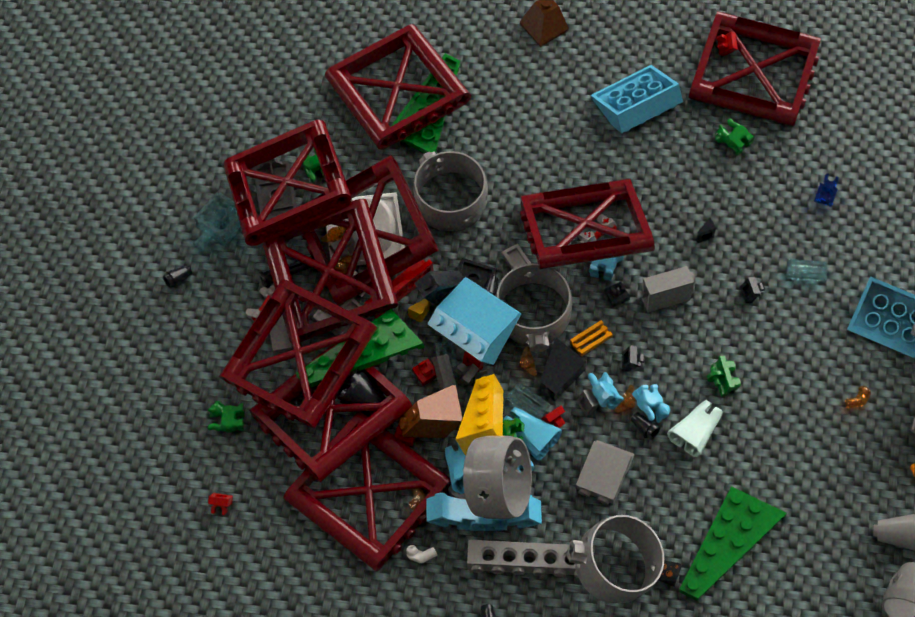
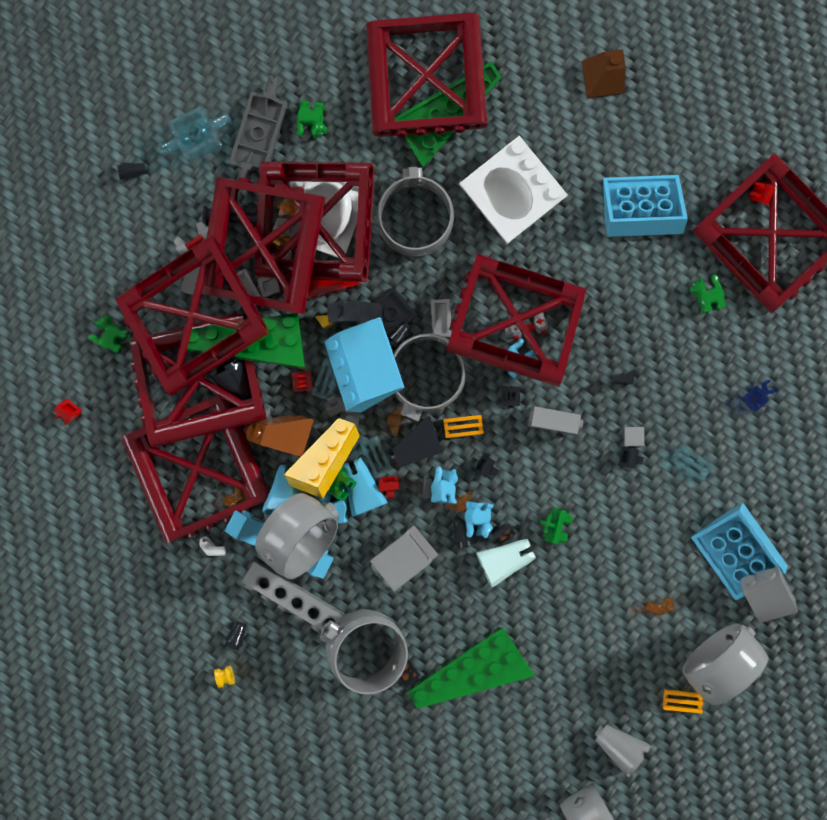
camera: 25 degrees right, 25 degrees up
dark red piece [223,120,352,246] -> none
dark grey axle [432,354,458,392] -> none
none -> white piece [459,136,568,244]
none -> black slope [492,523,515,544]
none -> light grey tile [624,427,644,446]

